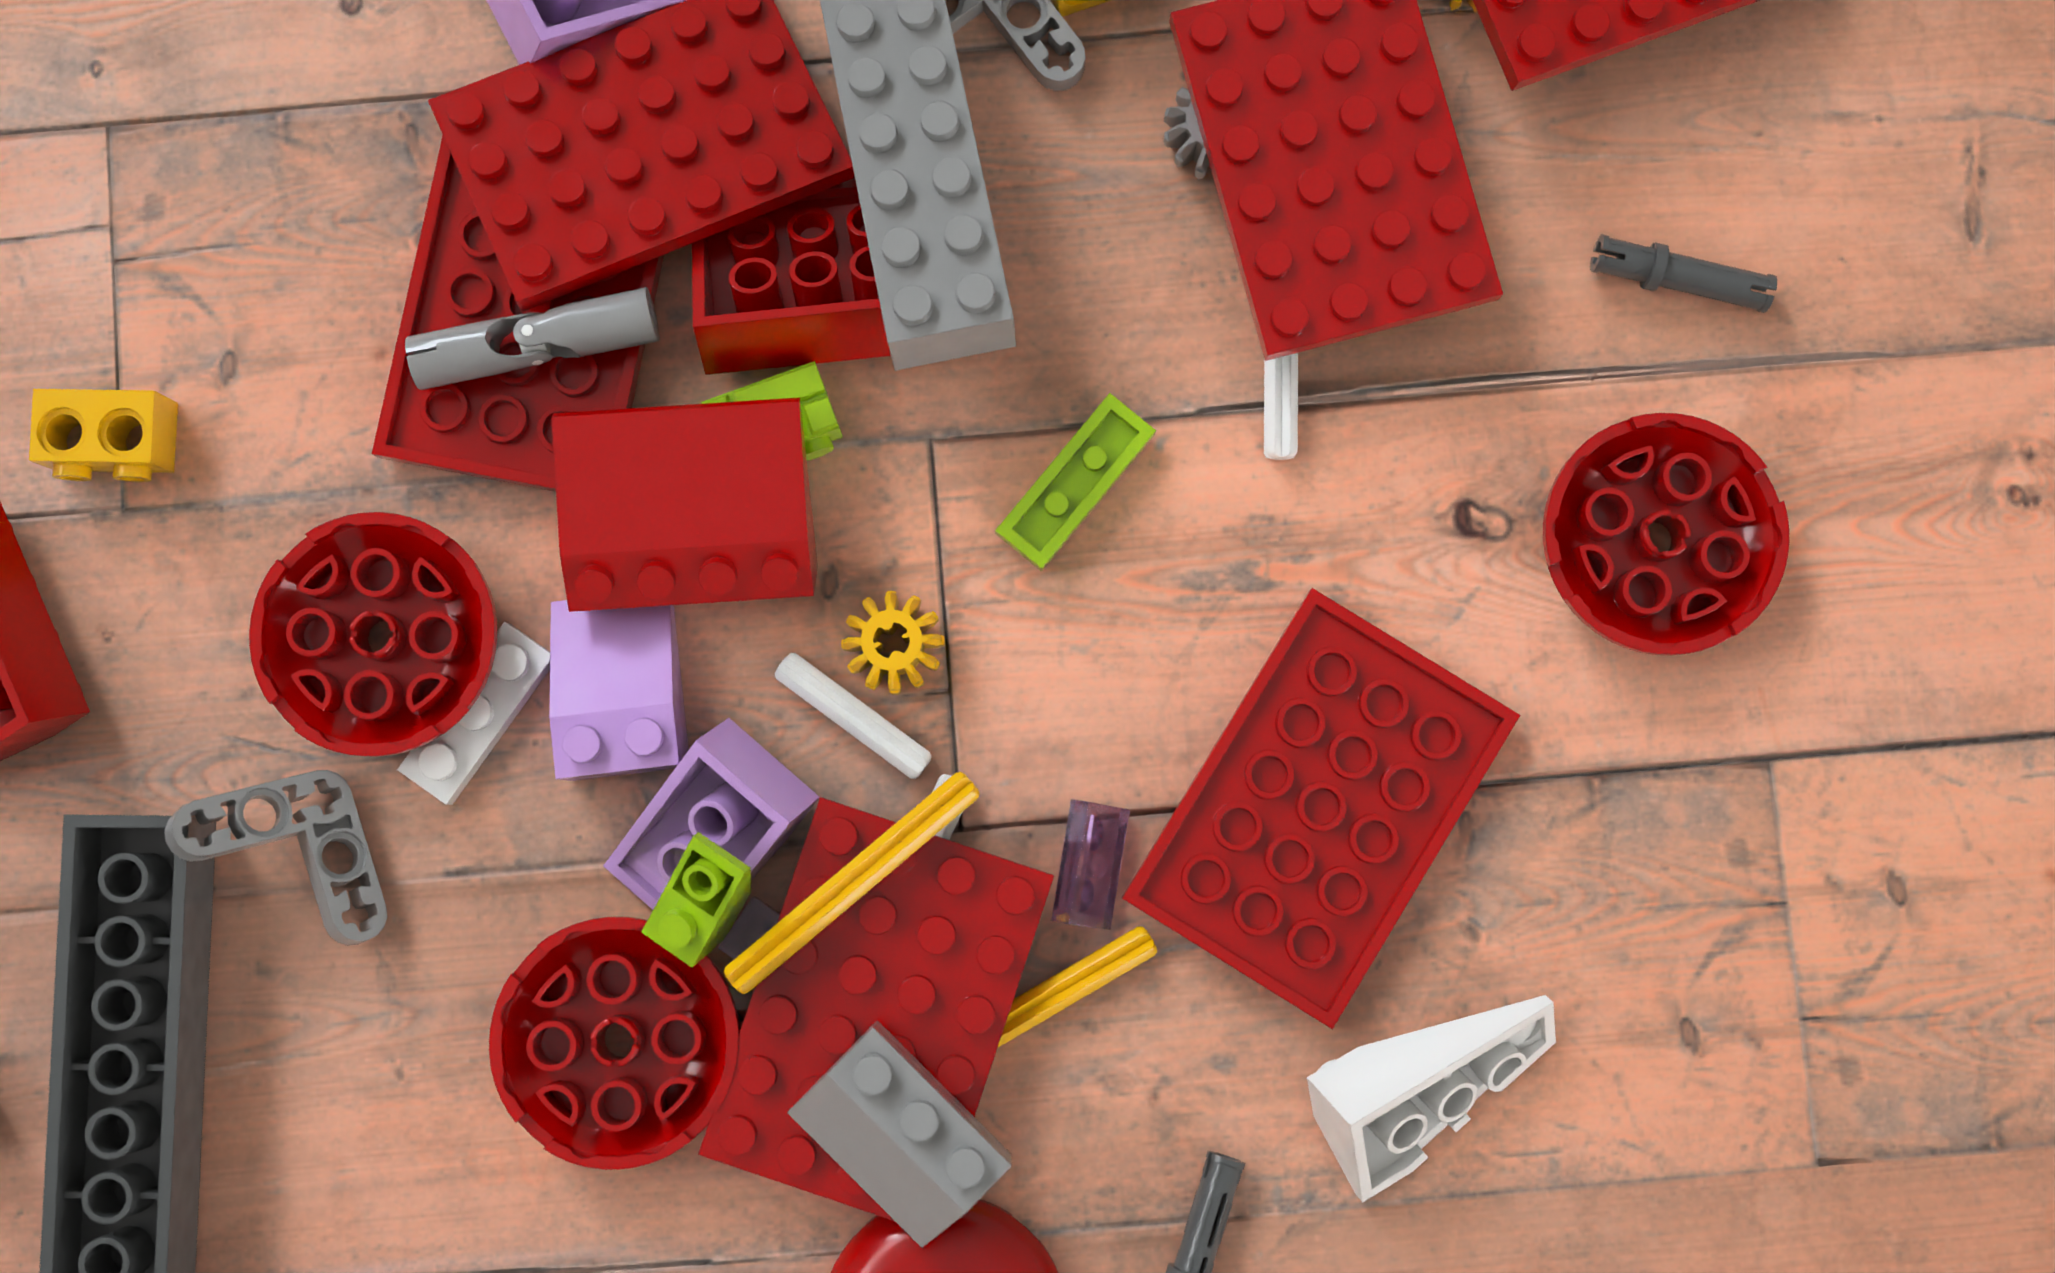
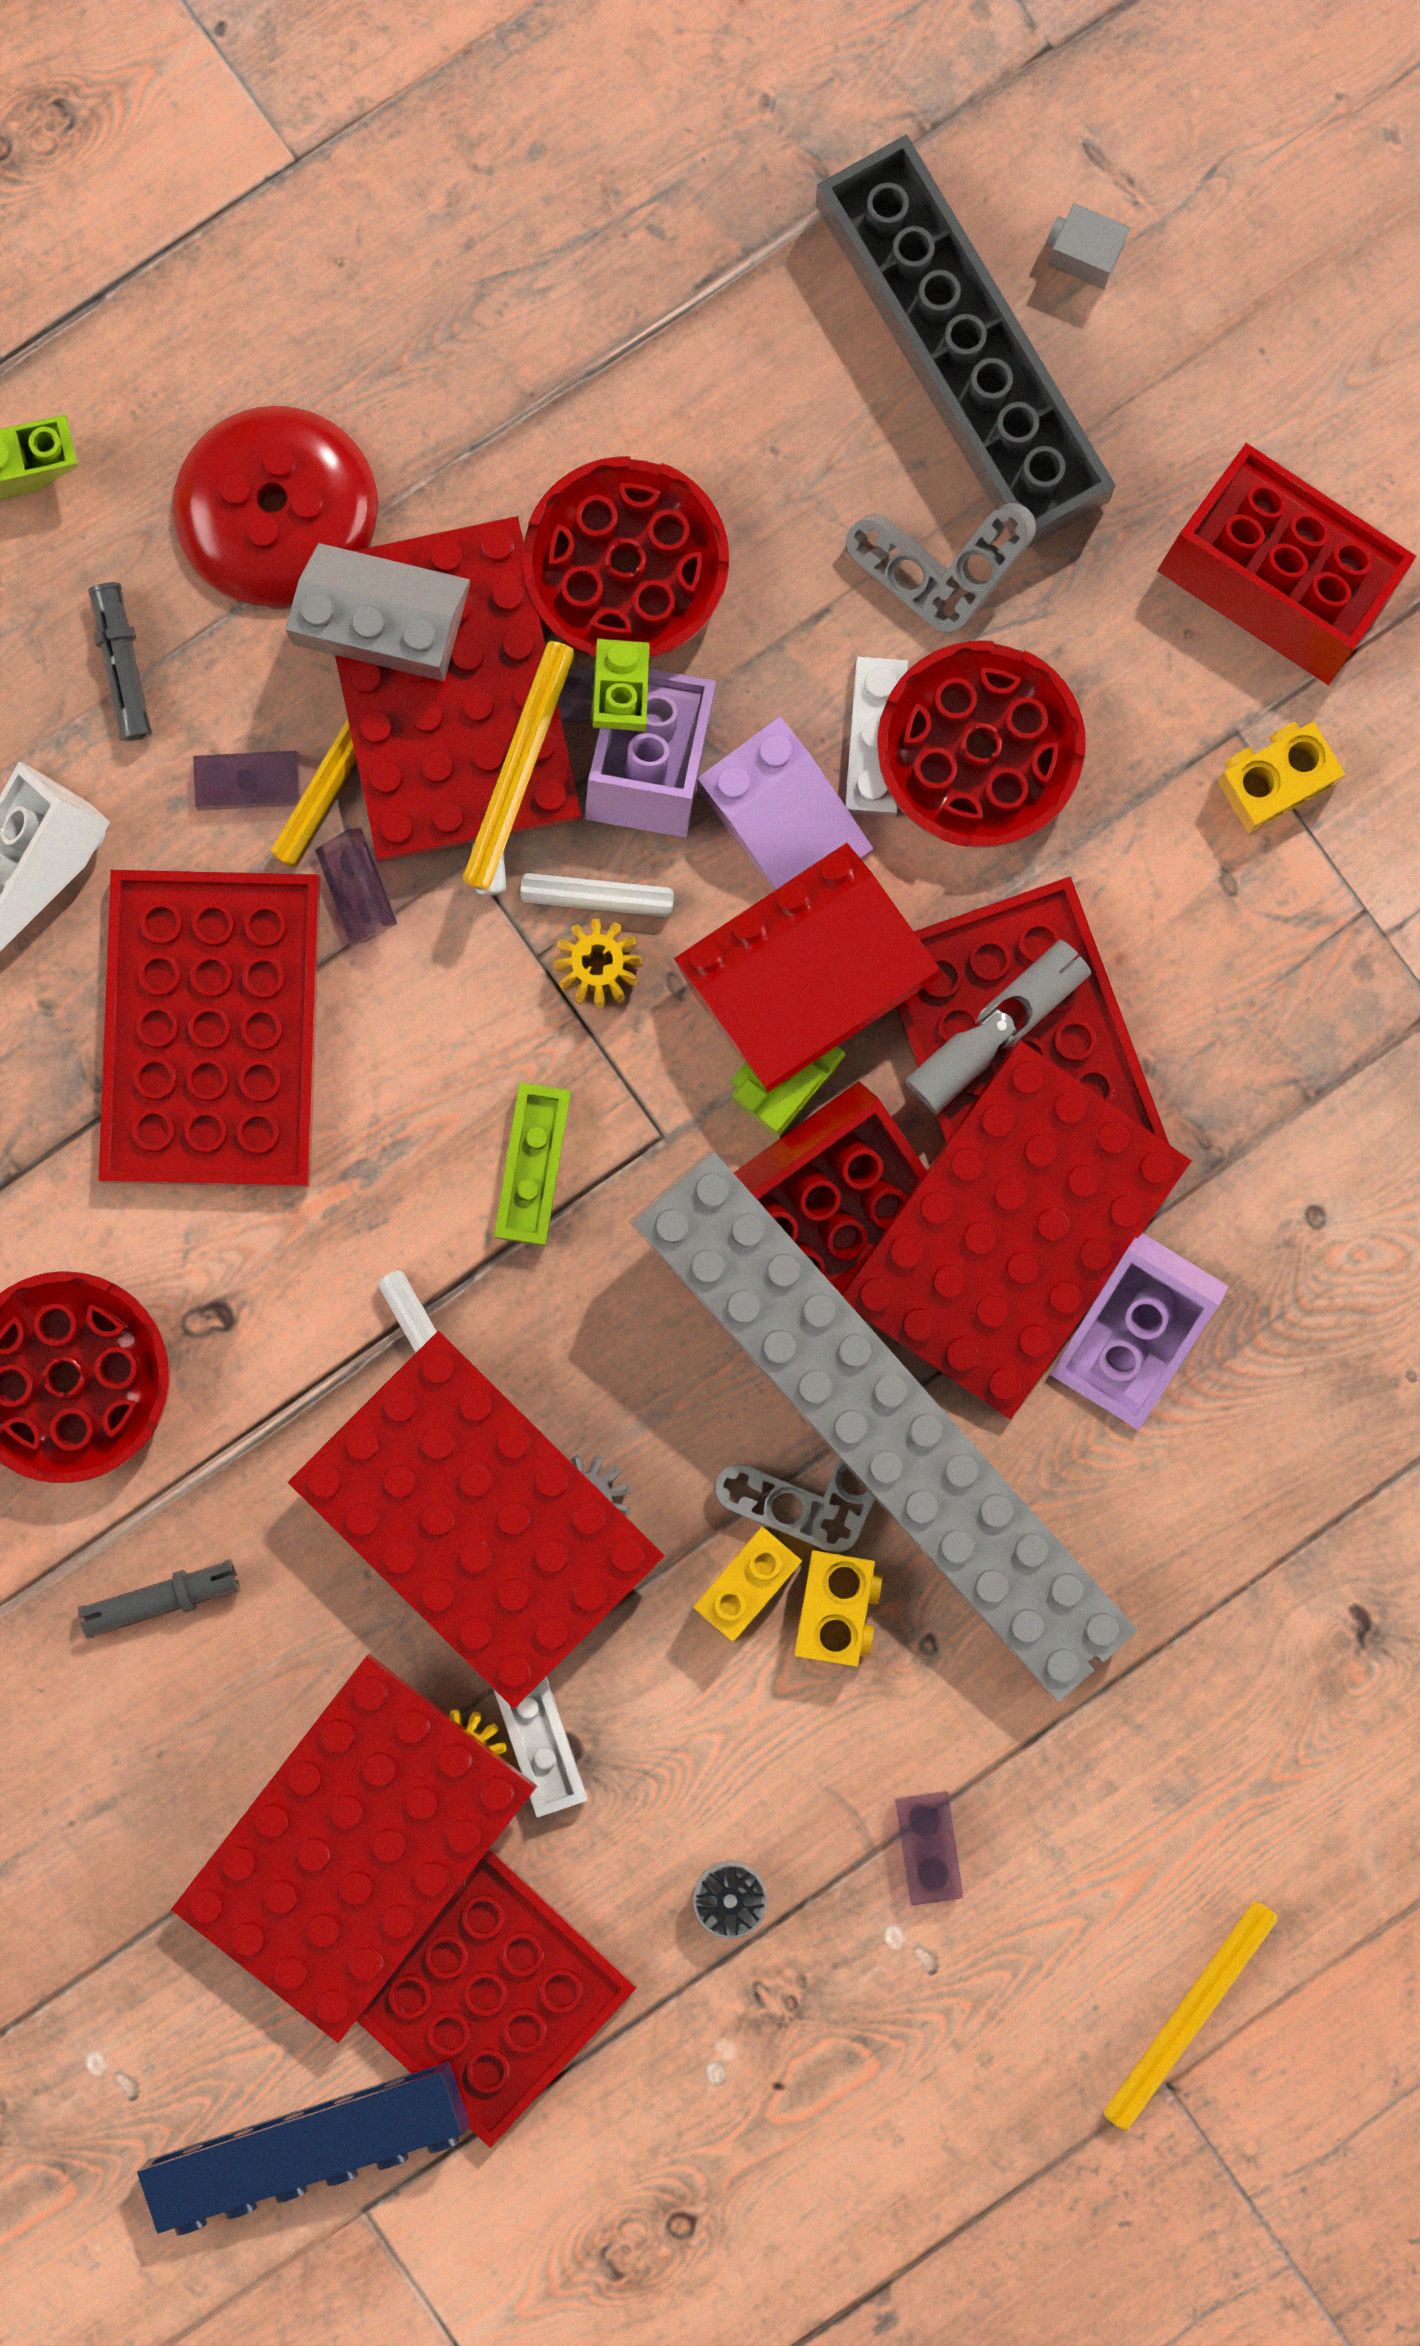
camera: 150 degrees right, 0 degrees up
none -> clear purple plate [193,750,301,811]

